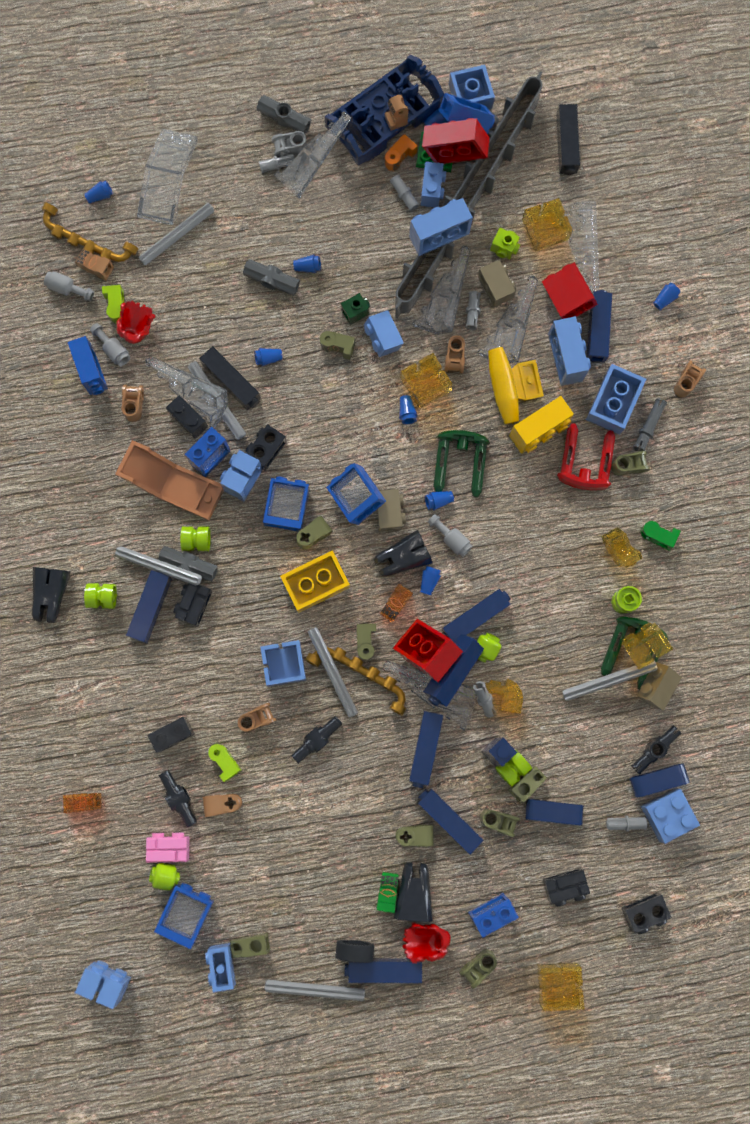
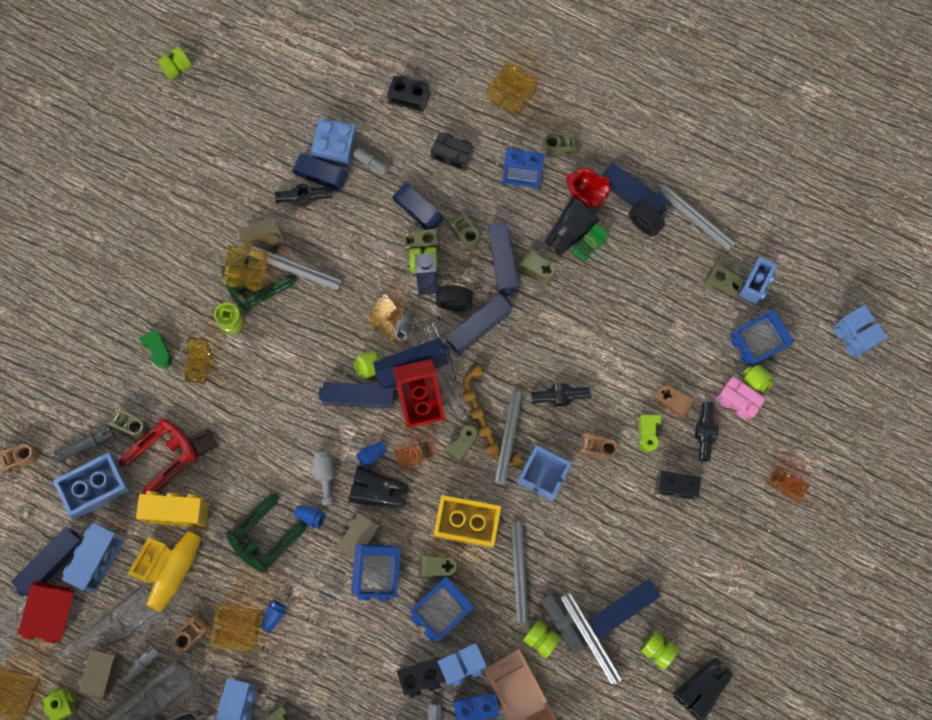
camera: 140 degrees left, 5 degrees down
black brick [173,583,213,627] -> none
none -> dark brown tile [190,429,217,456]
none -> black tyre [436,285,473,311]
none -> light grey axle [511,521,528,624]

